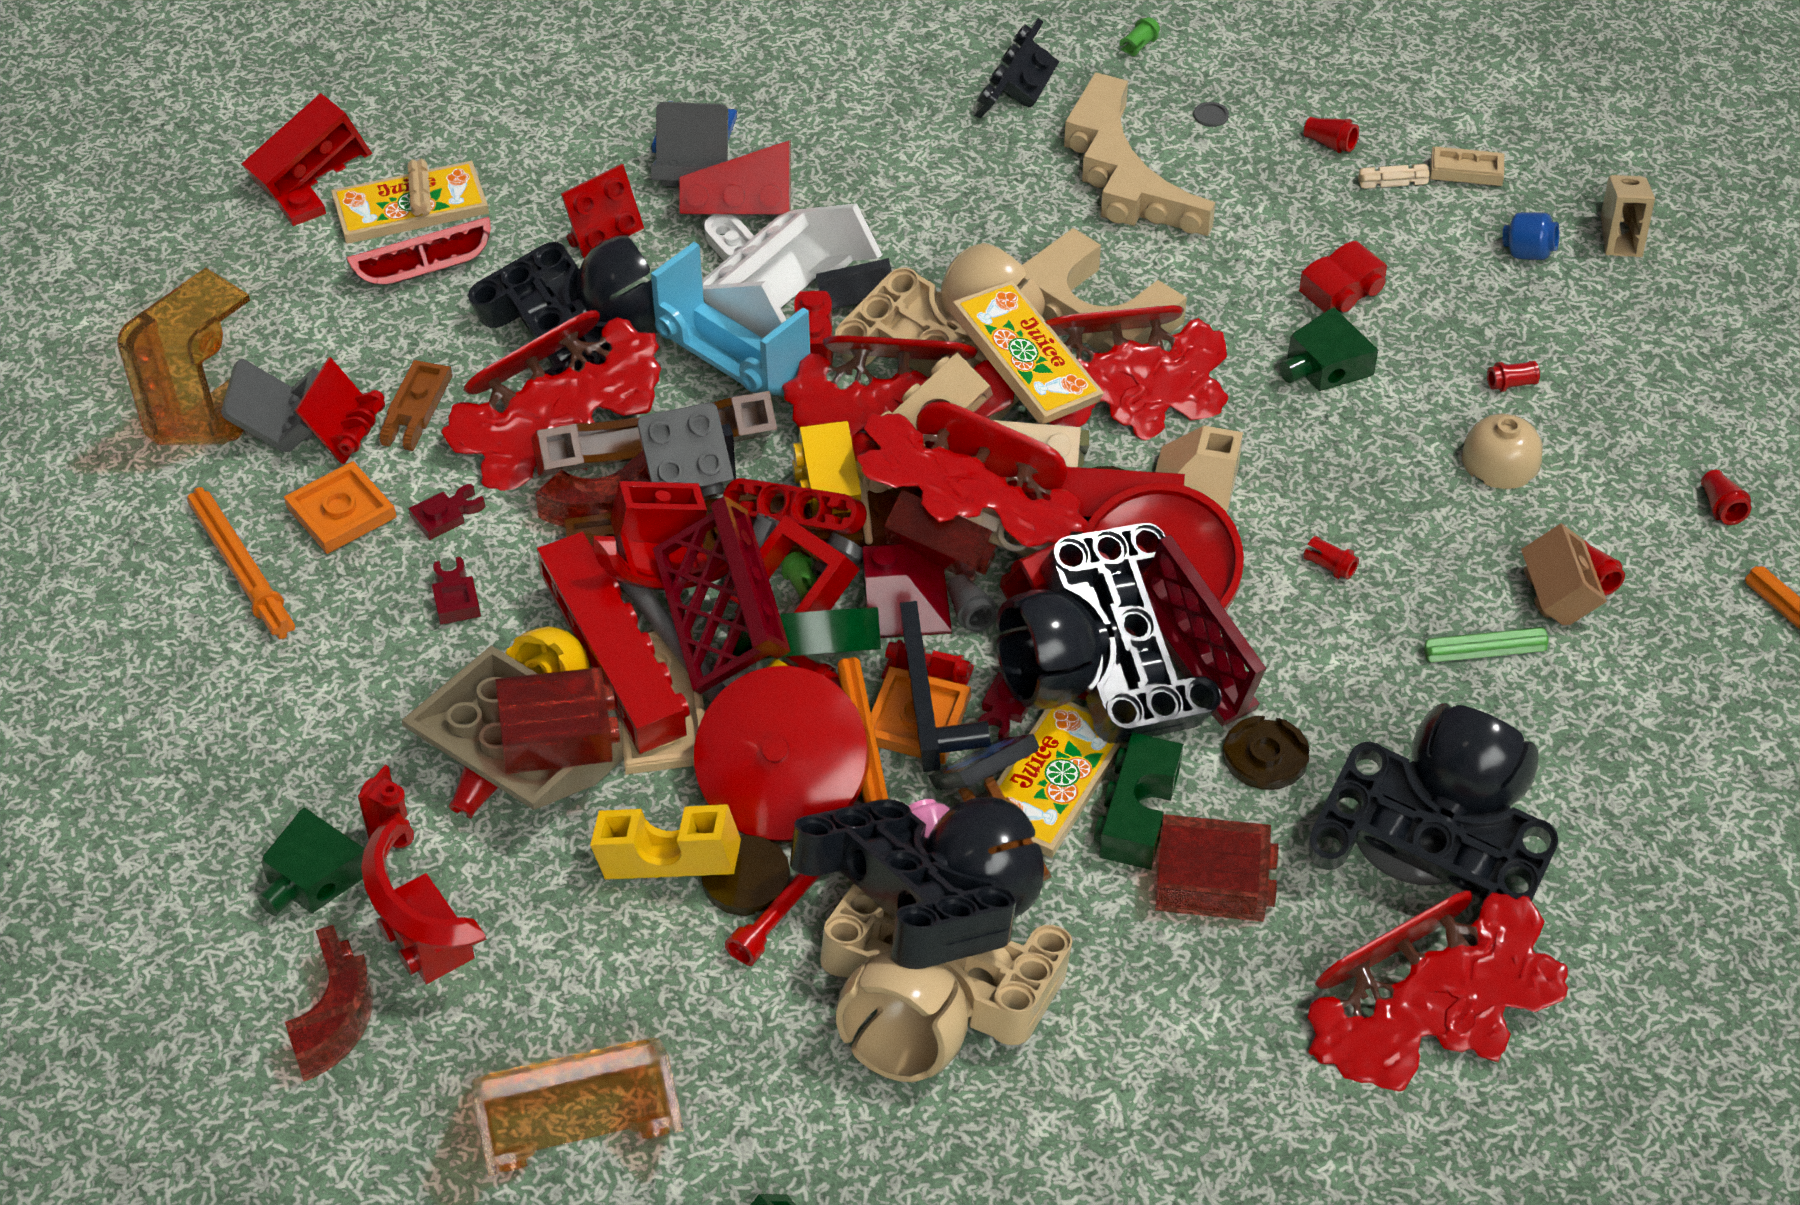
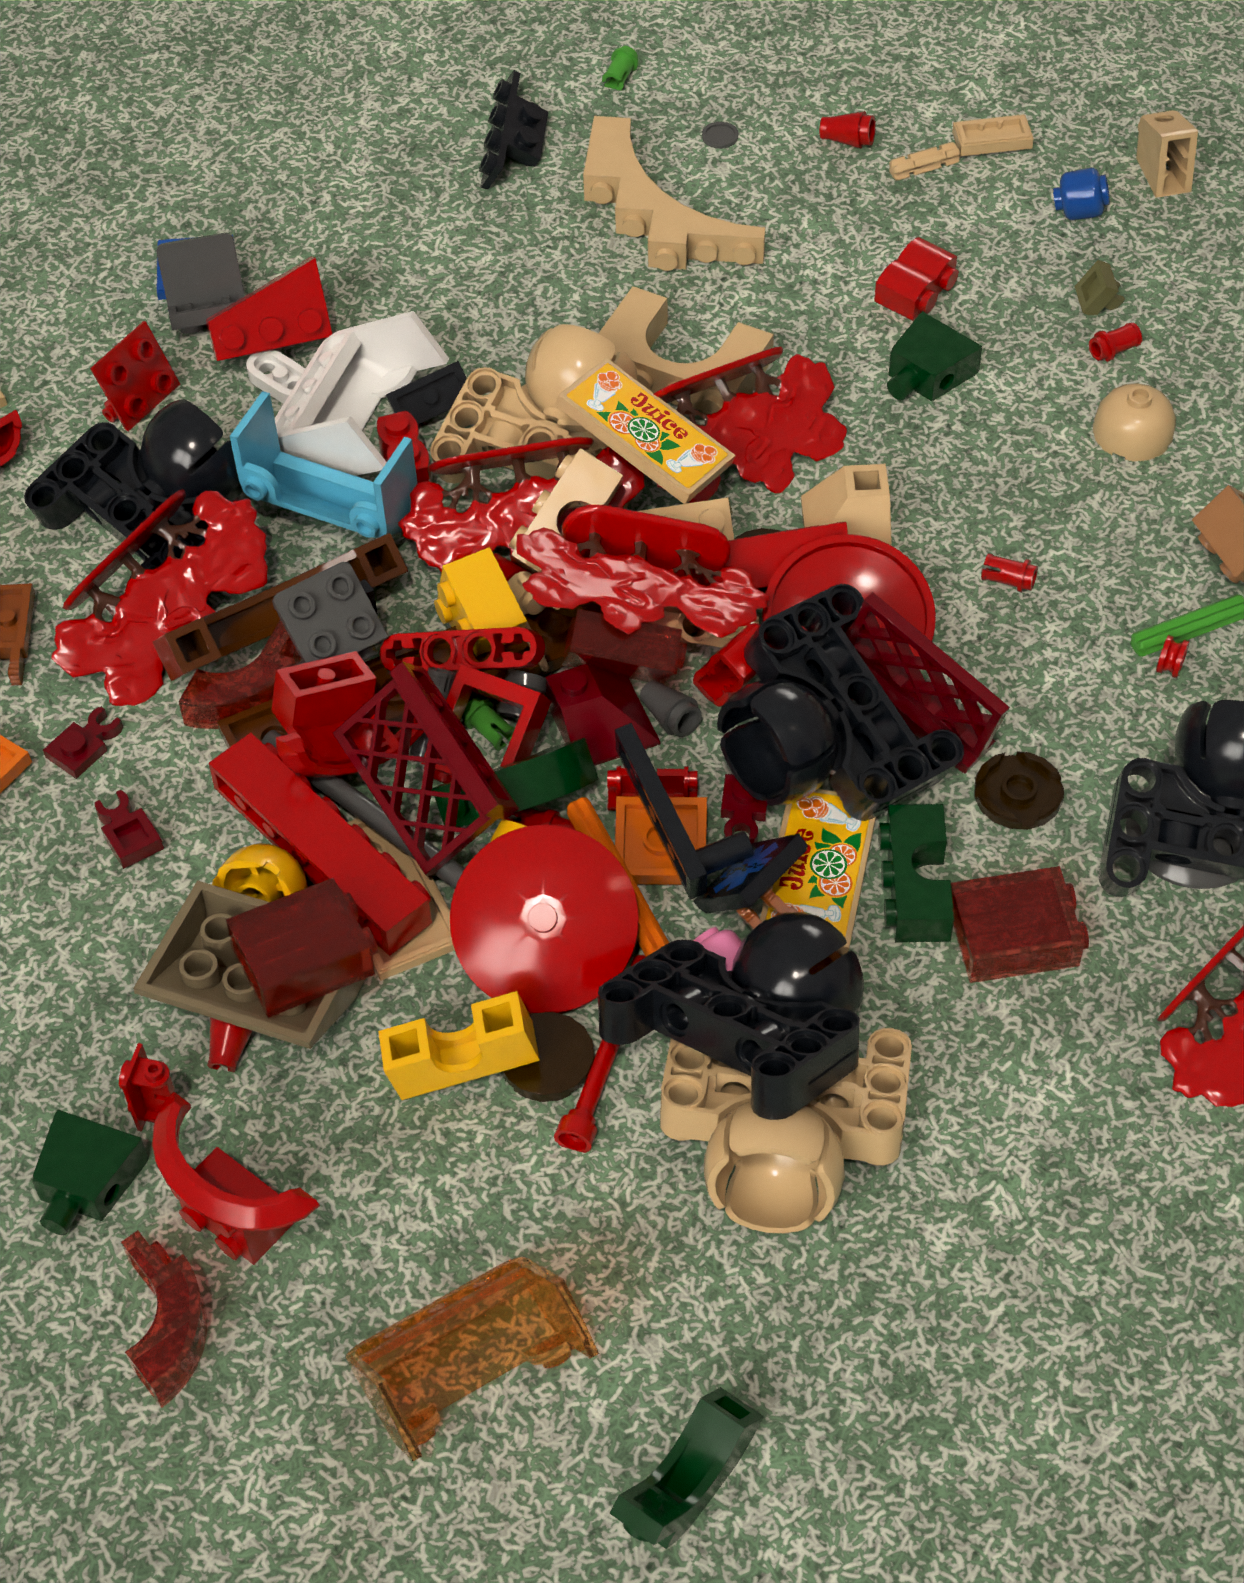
camera: 15 degrees left, 5 degrees up
none -> olive tile [1074,260,1125,315]
none -> red bush [1156,635,1189,678]

